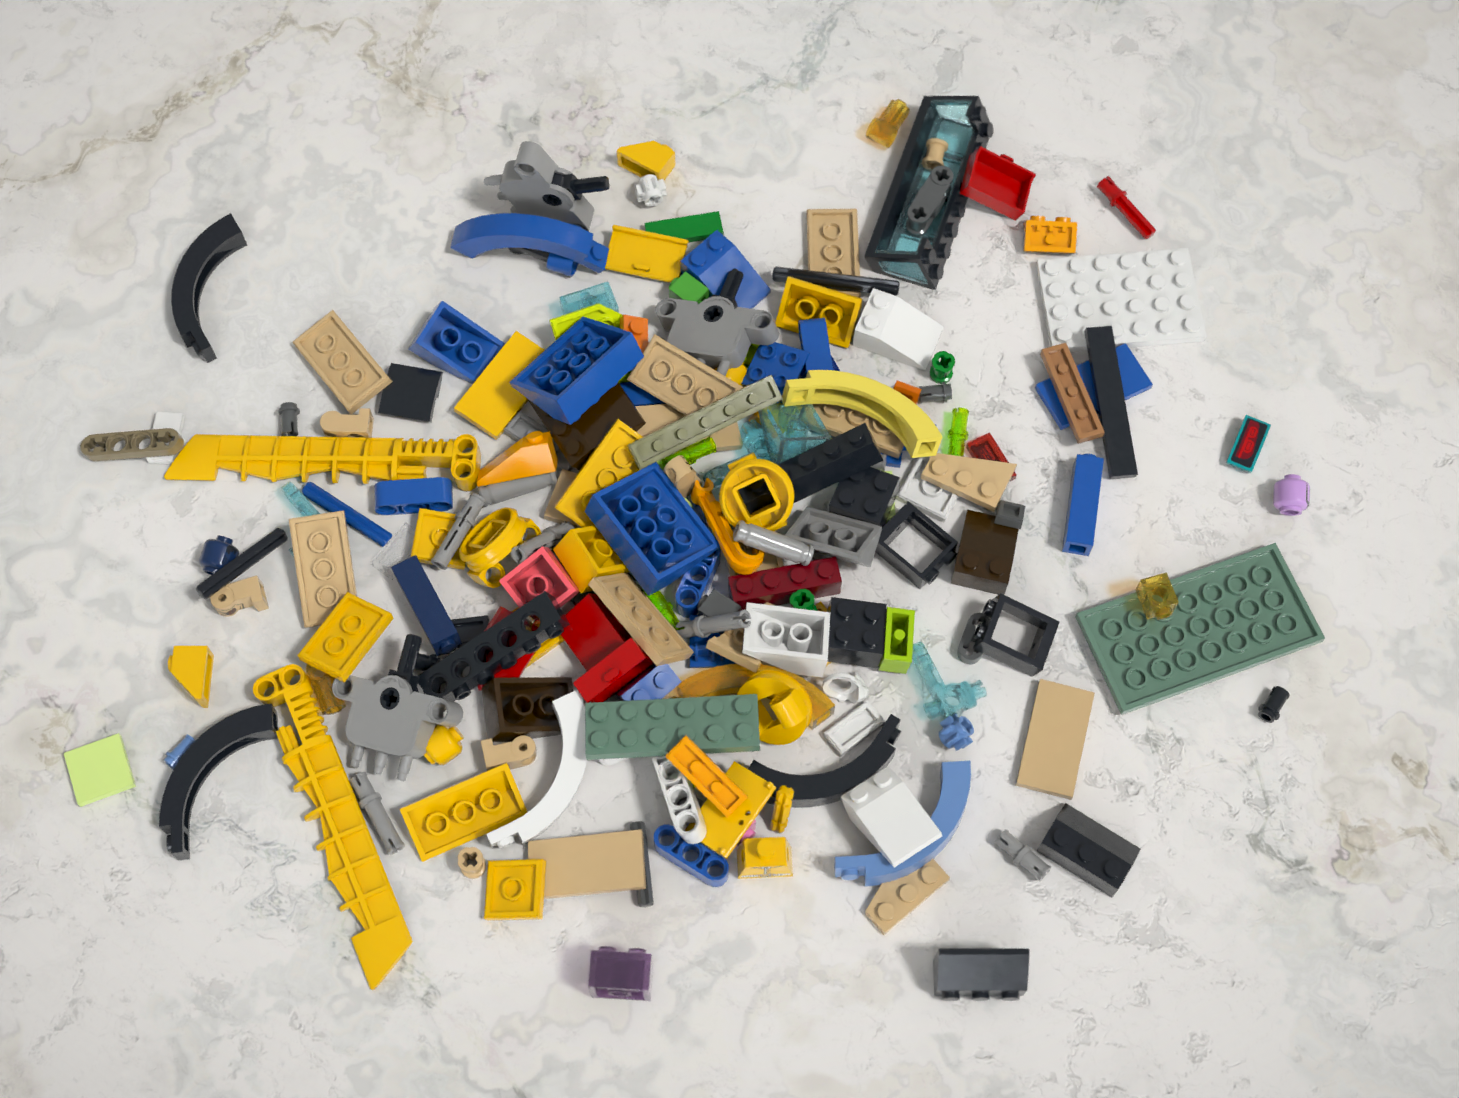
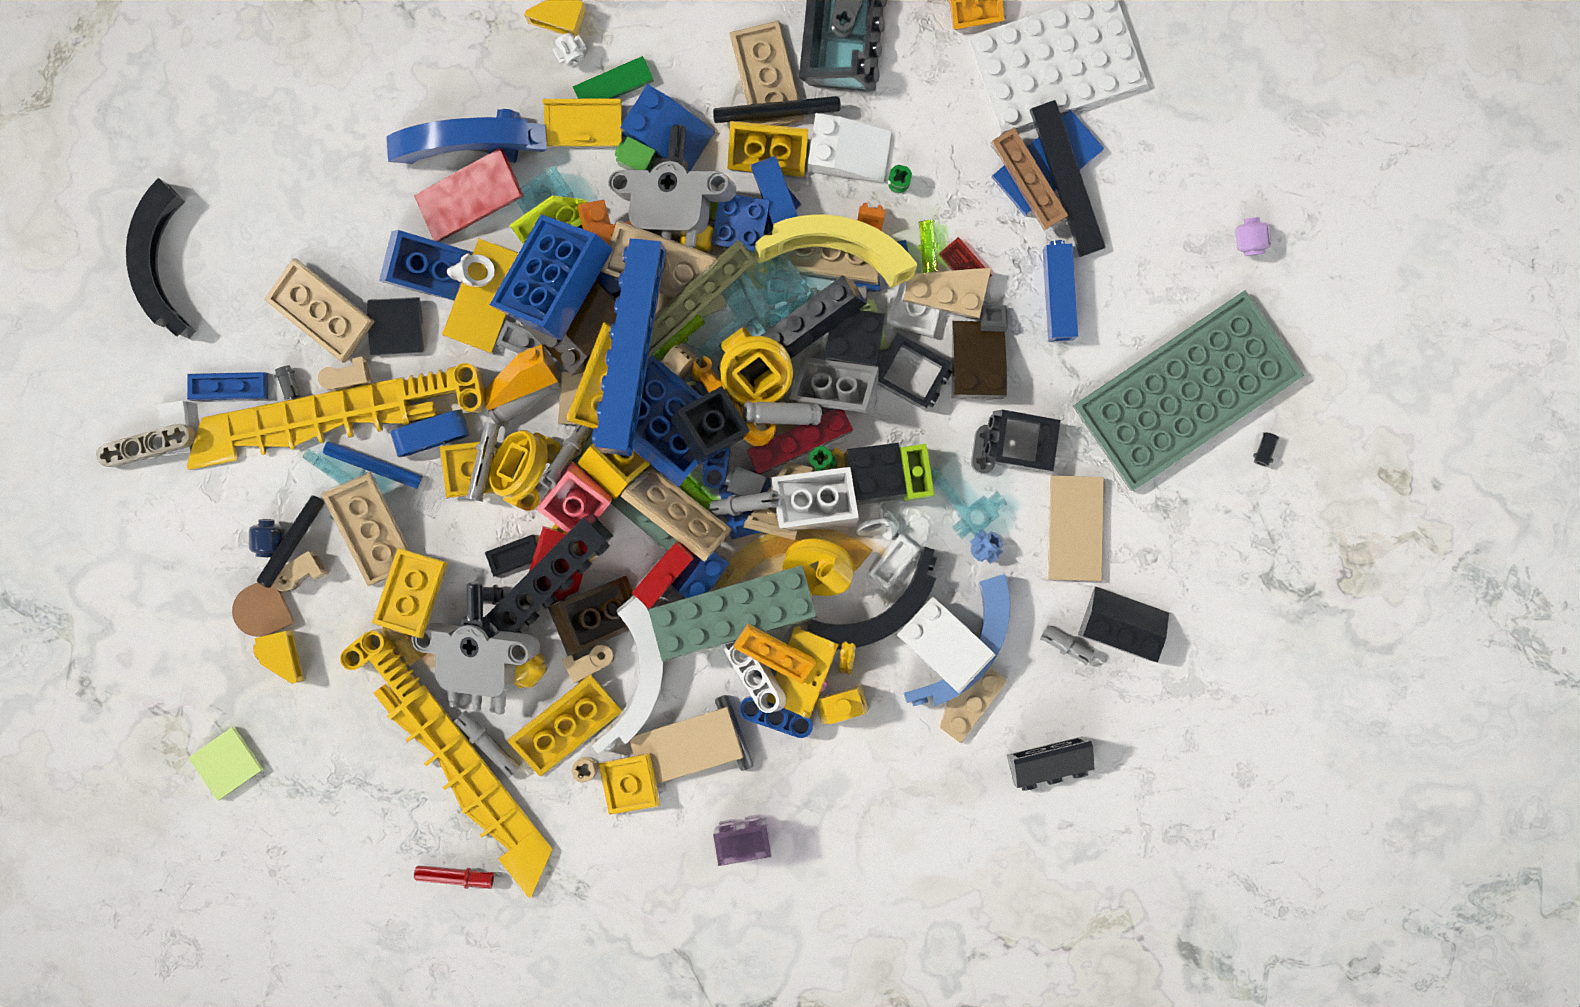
camera: 15 degrees left, 20 degrees up
black arch [159,703,278,861] -> none
medium blue pin [164,734,196,770] -> none
dark blue brick [391,555,462,656] -> none
light grey piece [484,141,610,231] -> none
red container [561,593,632,671] -> none
dark grey pin [919,382,952,403] -> none
clear yellow brick [1135,572,1179,620] -> none
slope [1226,415,1271,473] -> none
none -> blue tile [187,372,268,401]
none -> medium nougat tile [232,582,295,637]
none -> tile [414,148,524,242]
none -> red axle [414,866,494,889]
none -> white piece [447,253,495,287]
none -> blue brick [592,238,666,456]
none -> black brick [671,386,750,464]

